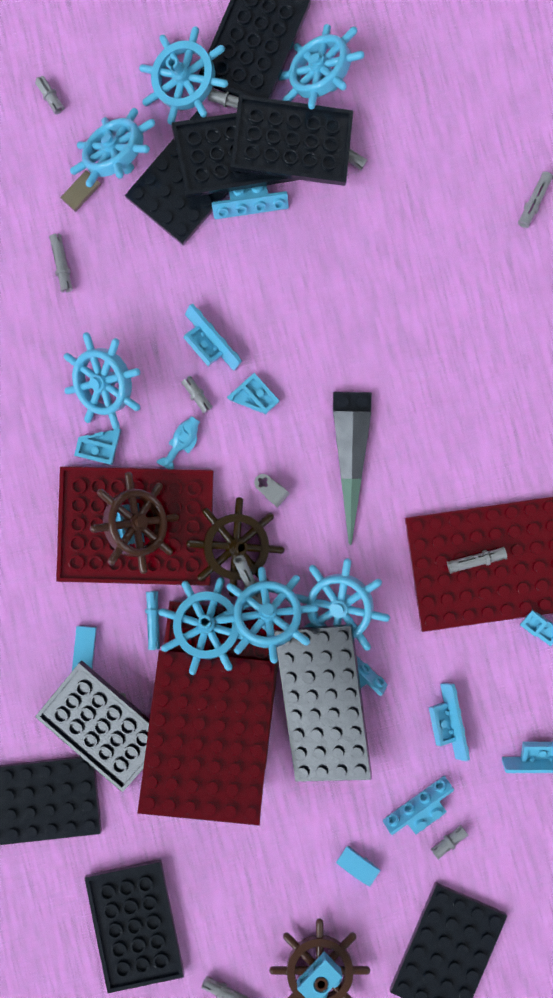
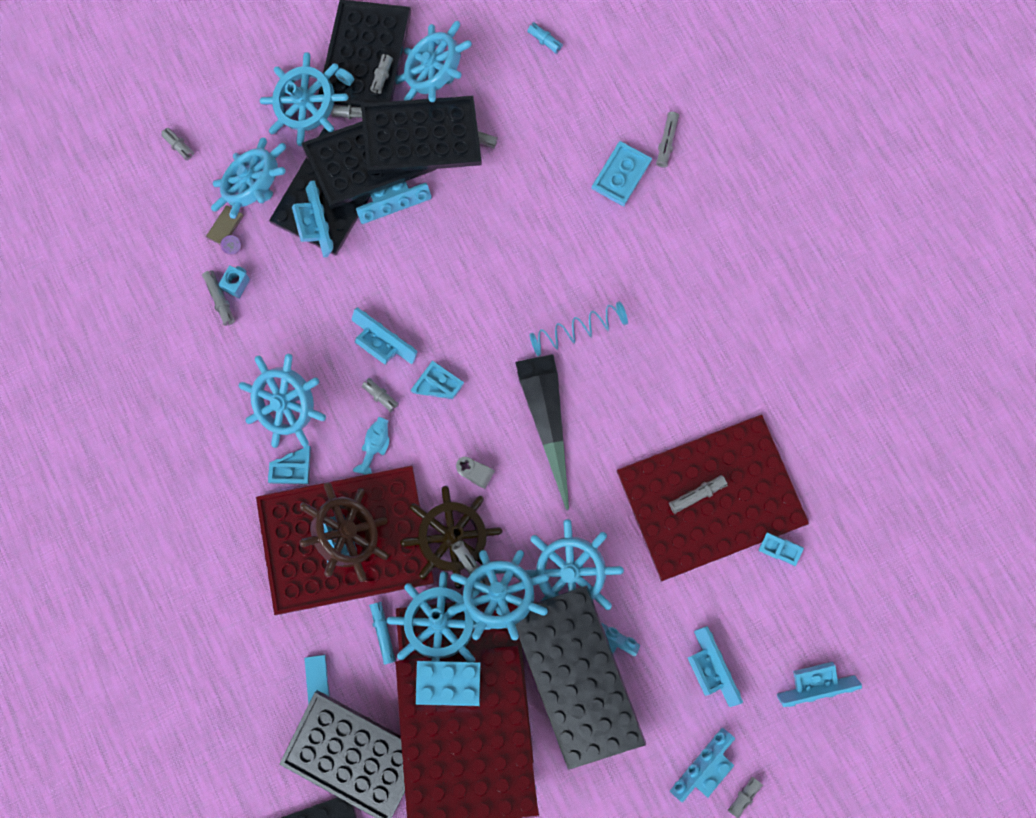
camera: 15 degrees left, 10 degrees down
none -> medium azure brick [218,265,250,299]
none -> medium lavender tile [220,235,241,255]
none -> medium azure bracket [292,181,333,257]
none -> medium azure tile [335,68,354,86]
none -> light grey pin [370,54,393,94]
none -> medium azure plate [416,661,481,706]
none -> medium azure pin [527,22,563,54]
none -> medium azure piece [529,301,628,357]
none -> medium azure plate [591,141,652,207]

